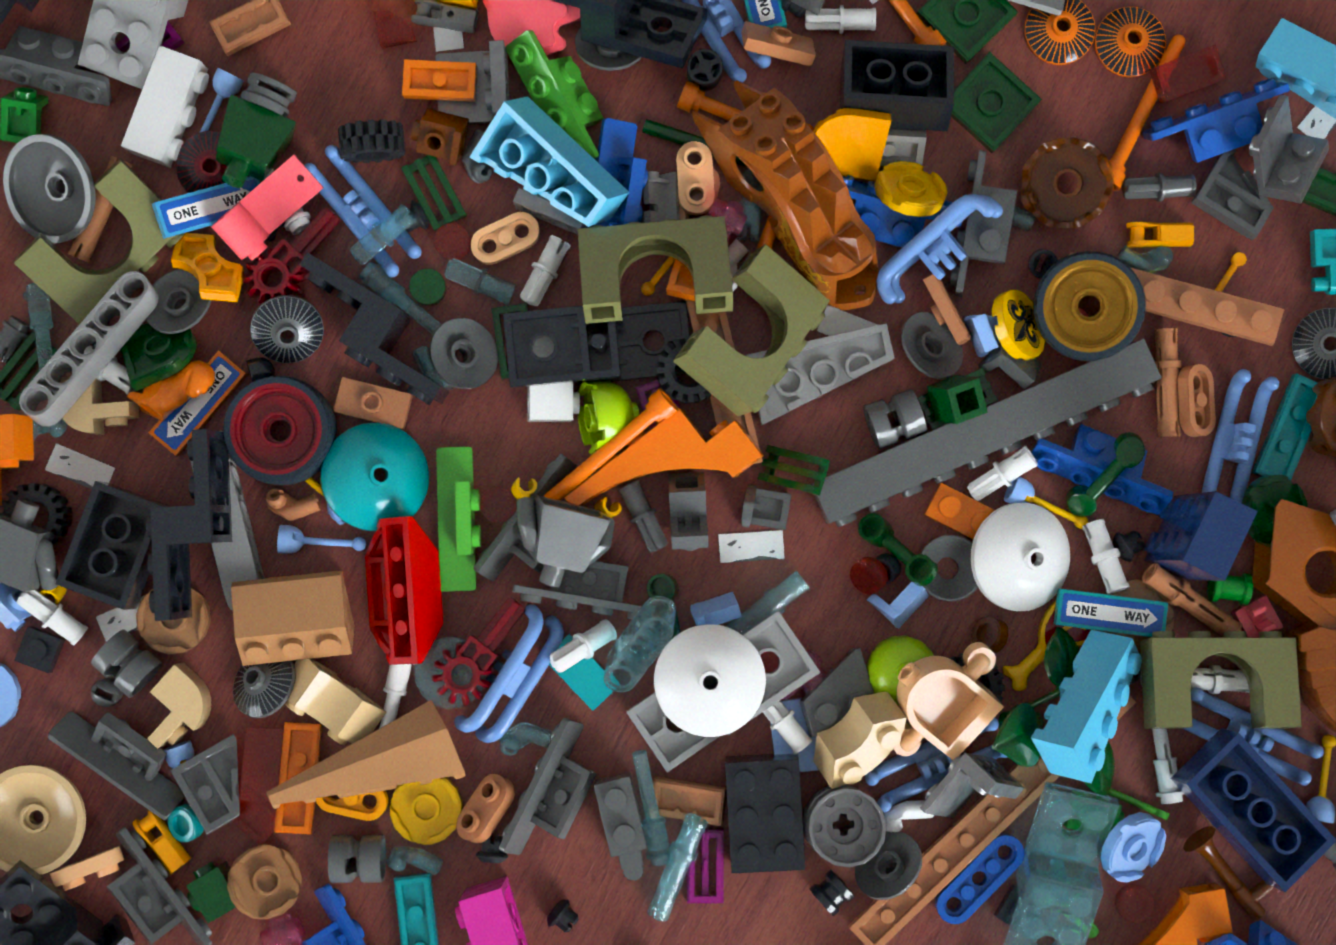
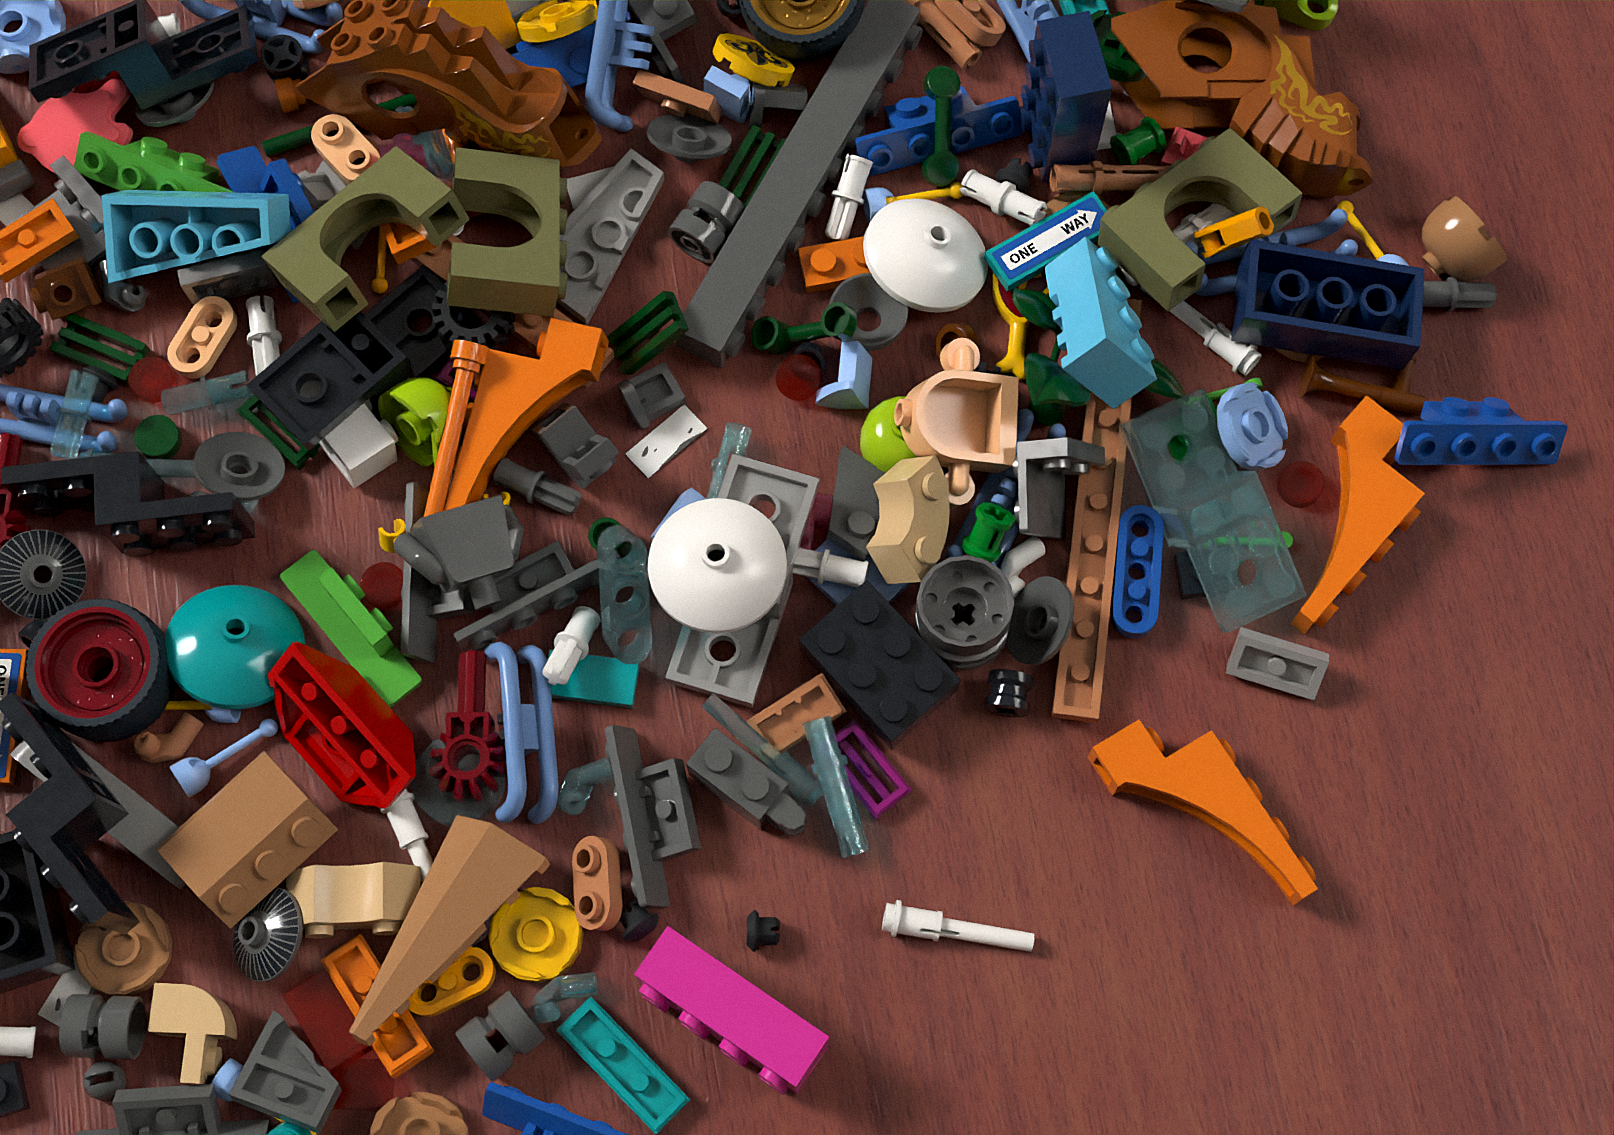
camera: 35 degrees left, 15 degrees down
nougat plate [333,377,413,430] -> none
dark green brick [927,375,988,425] -> none
none -> green bush [961,502,1016,563]
none -> light orange bar [1193,206,1274,259]

